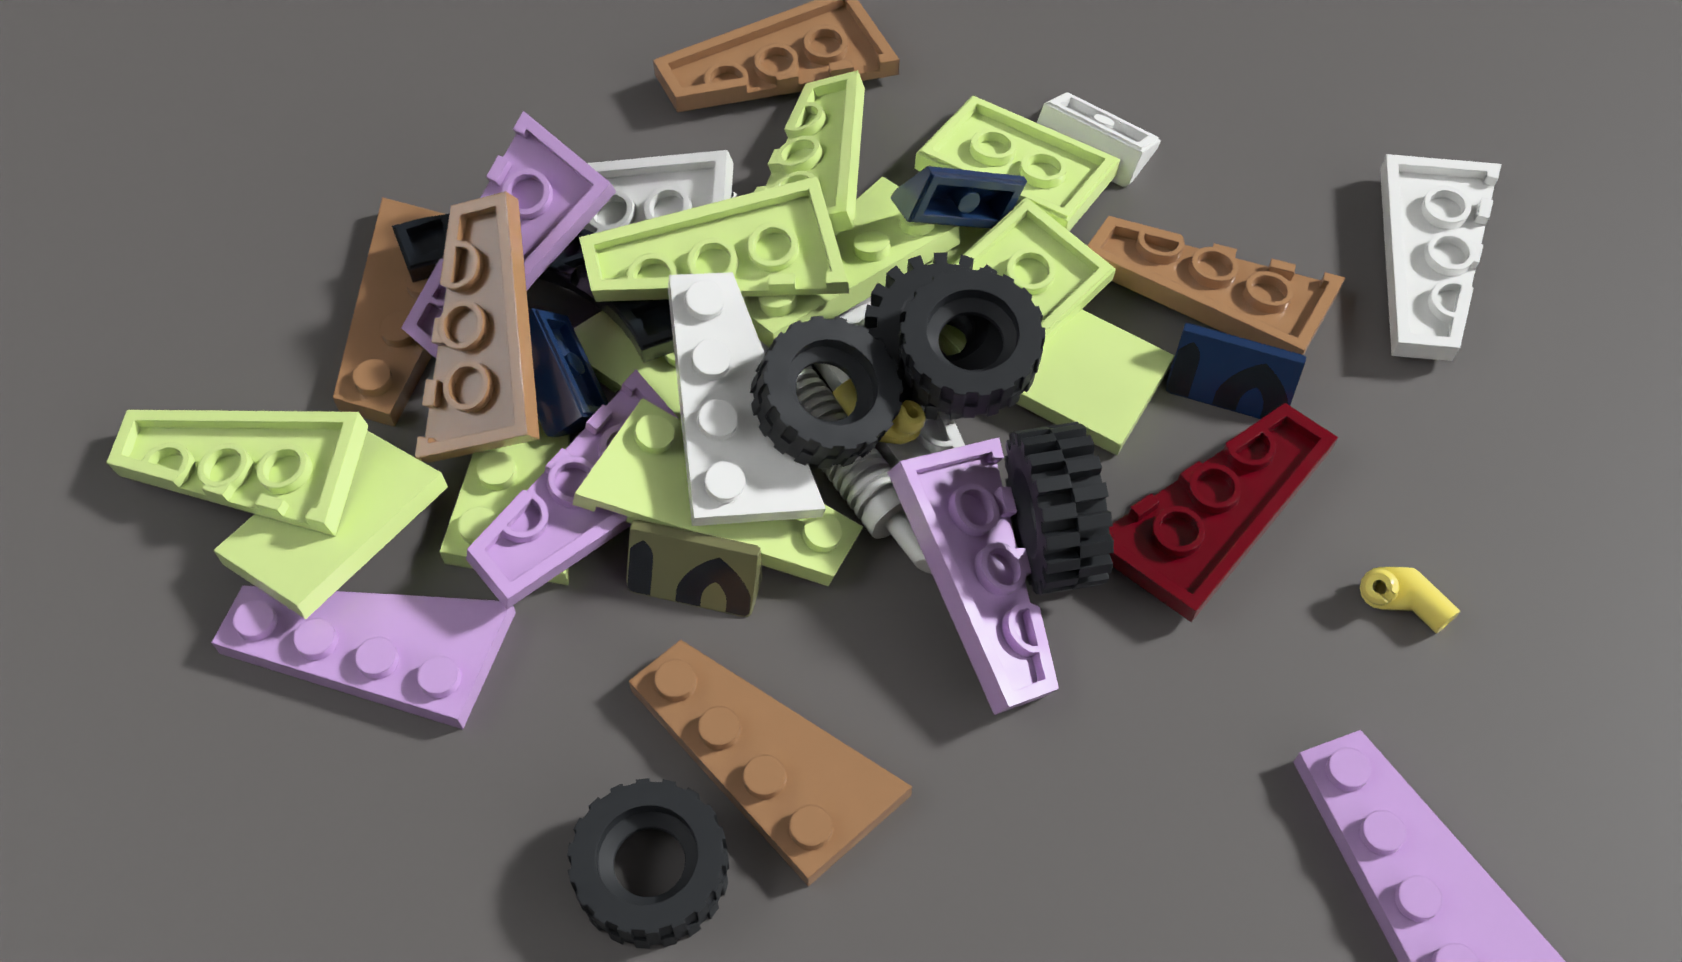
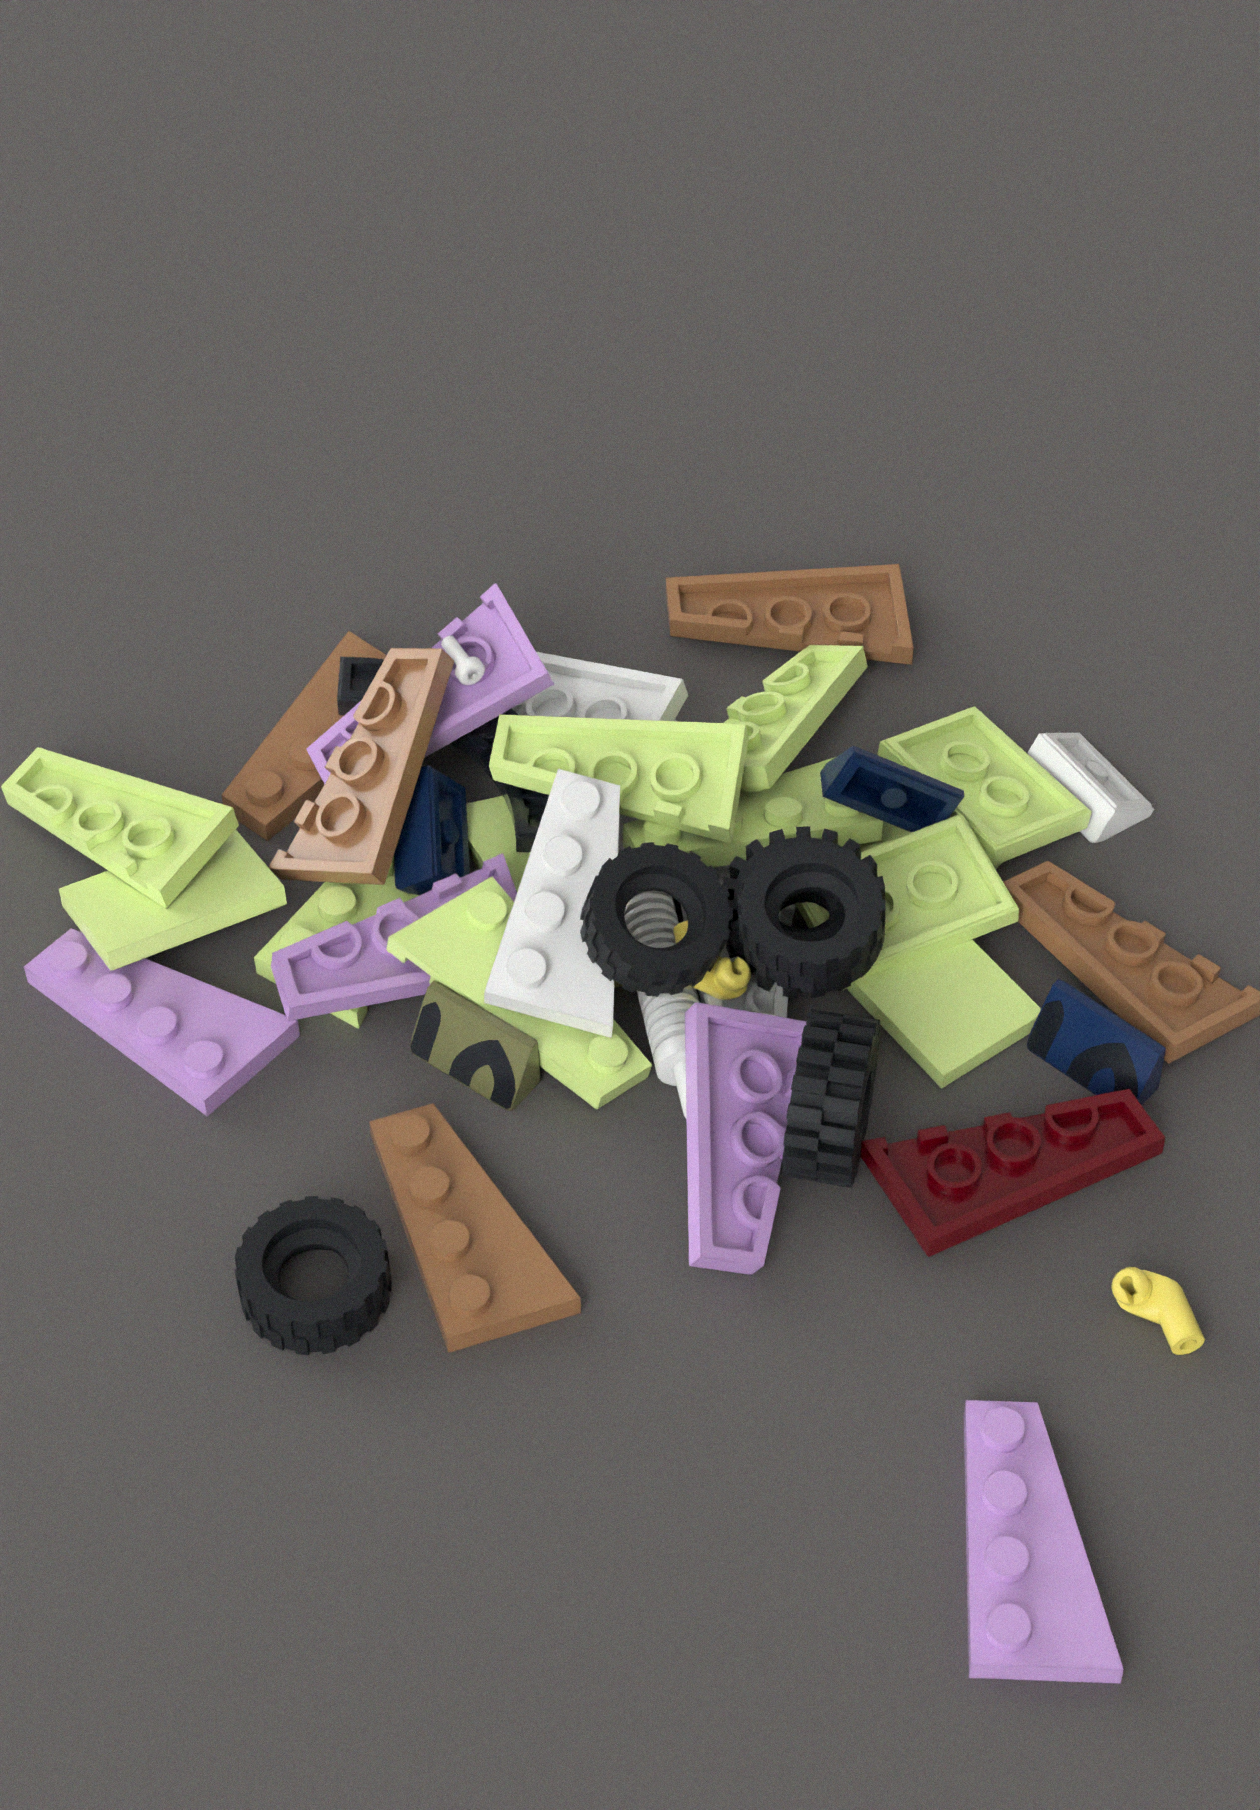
camera: 25 degrees right, 10 degrees down
none -> white piece [441,636,485,685]

